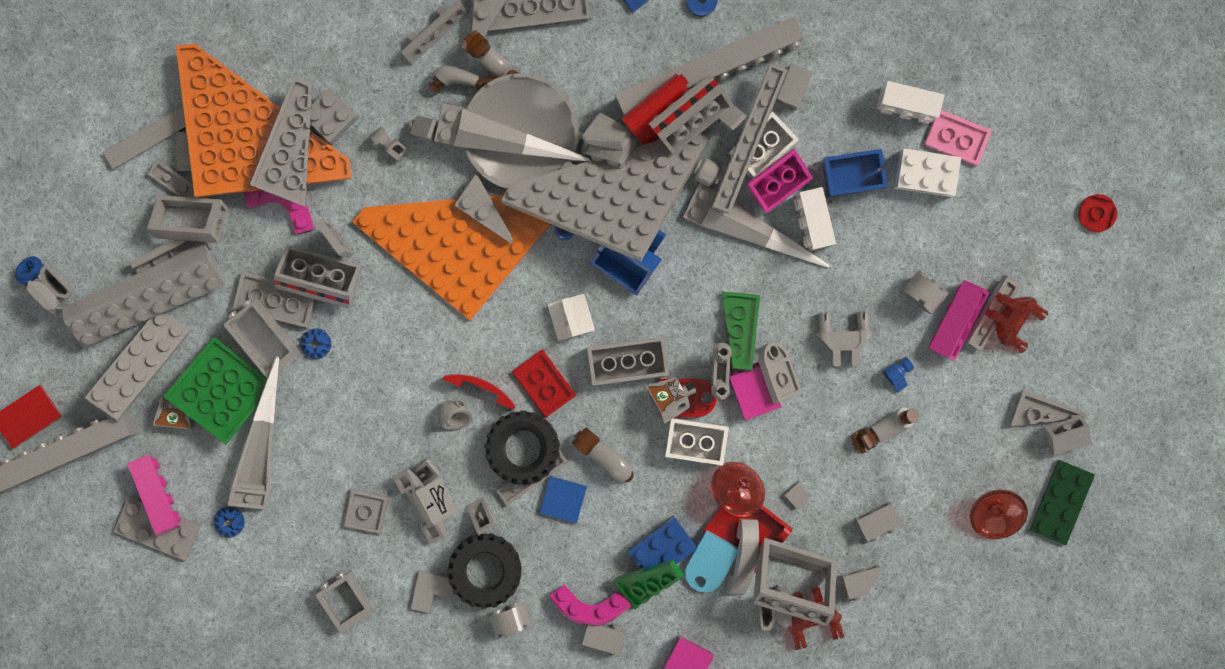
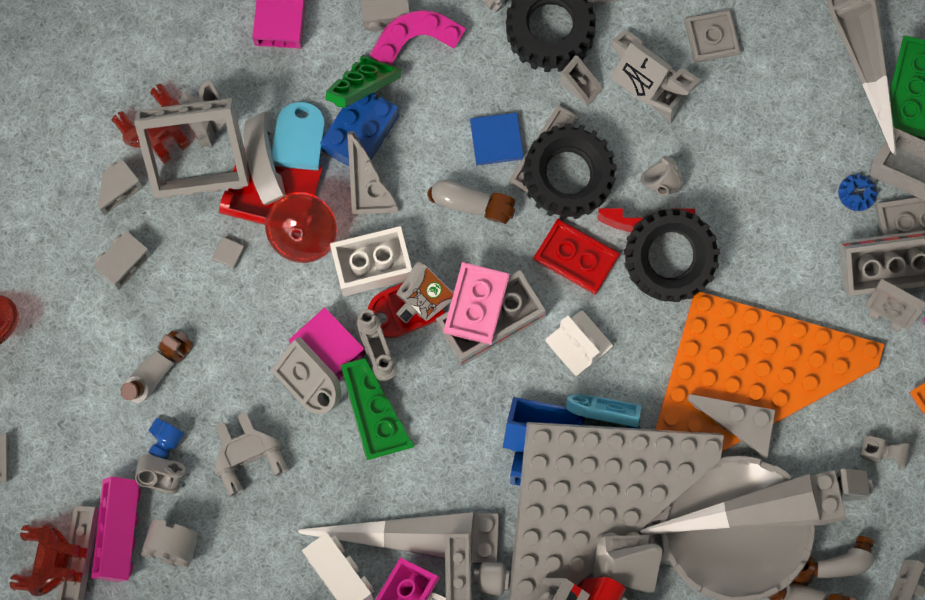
camera: 160 degrees right, 15 degrees down
none -> light grey piece [135,454,186,494]
none -> light grey wing [348,131,398,214]
none -> bright pink tile [443,262,510,345]
none -> medium azure tile [565,394,641,428]
none -> black tyre [624,209,720,302]

